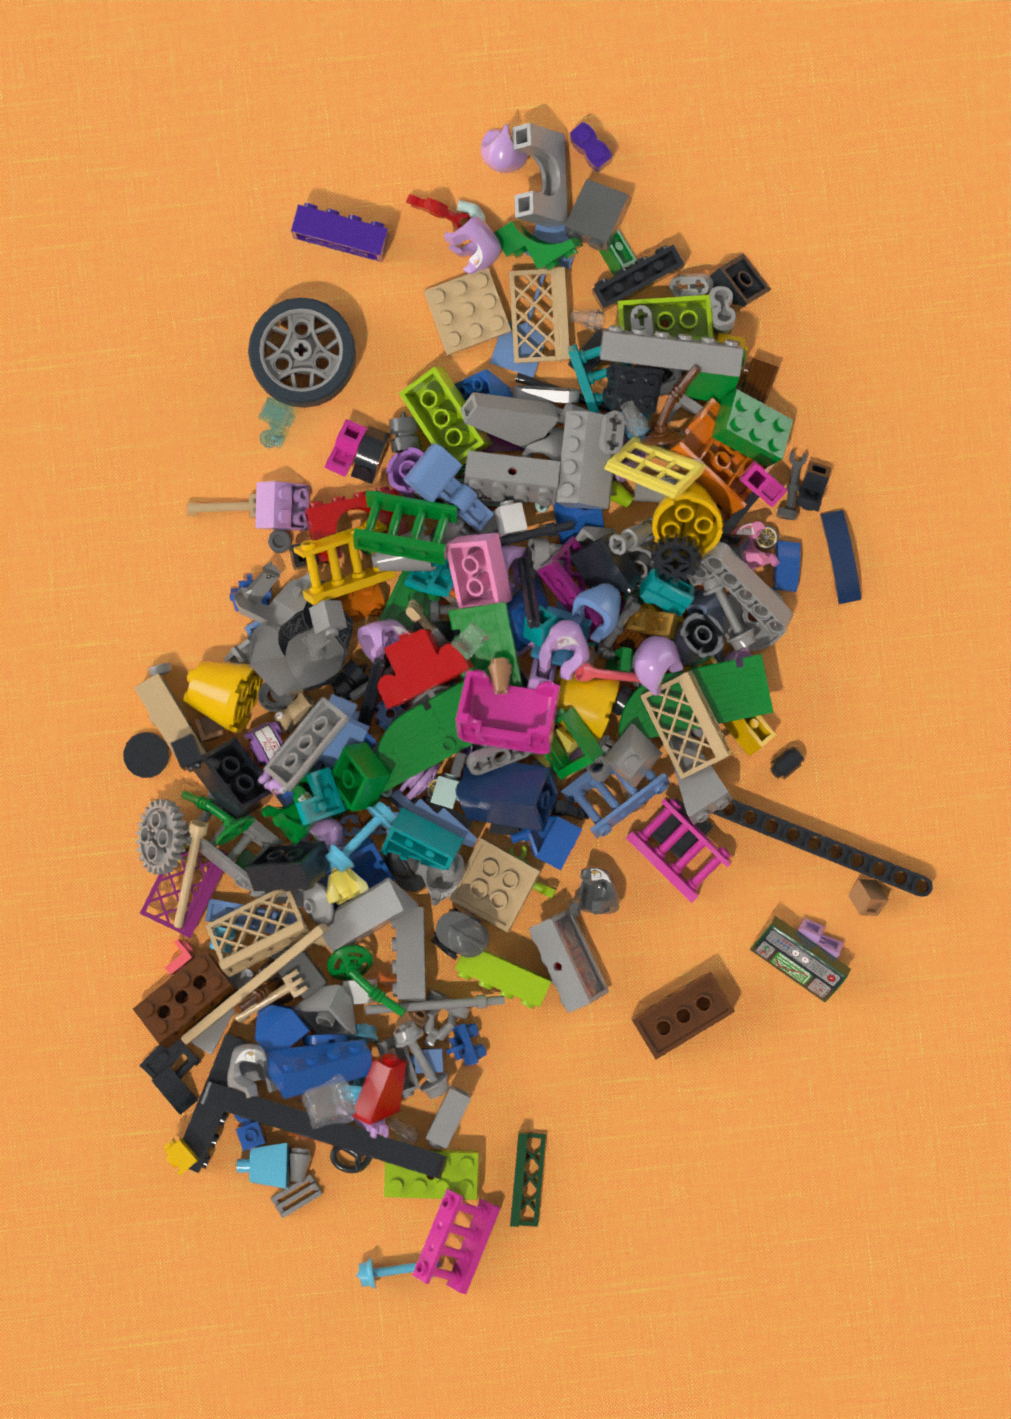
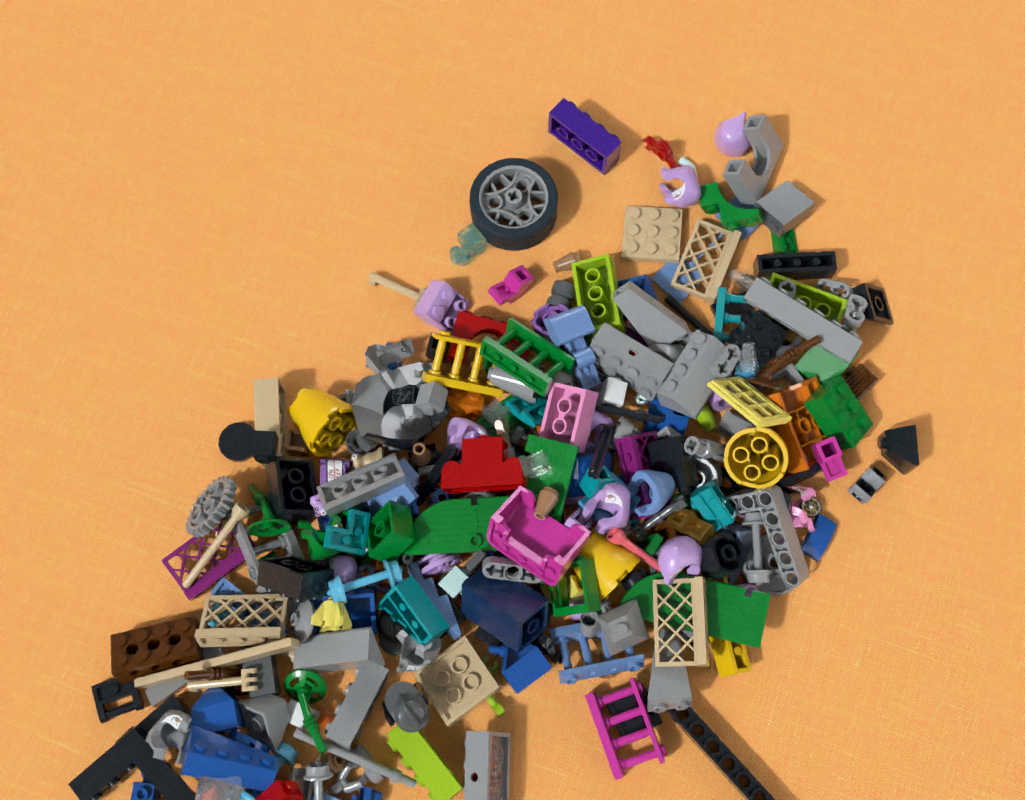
camera: 25 degrees right, 15 degrees down
light grey tile [148,662,172,677] -> none
black slope [151,1065,198,1115] -> none
yellow brick [163,1138,199,1176] -> none
coral bracket [165,939,194,975] -> none
dark grey tile [268,530,291,553] -> none
black brick [351,426,390,484] -> none
light grey beam [513,385,580,403] -> none
dark grey piece [569,867,620,916] -> none
dark purple brick [570,122,612,173] -> none
black gear [651,533,702,582] -> none
black brick [769,746,804,780] -> none
dark grey piece [776,451,807,520] -> none
dark blue slope [820,510,861,605] -> none
none -> medium nougat cone [411,443,432,466]
none -> clear panel [481,399,510,427]
none -> medium nougat cone [553,251,581,273]
none -> black slope [877,425,919,475]

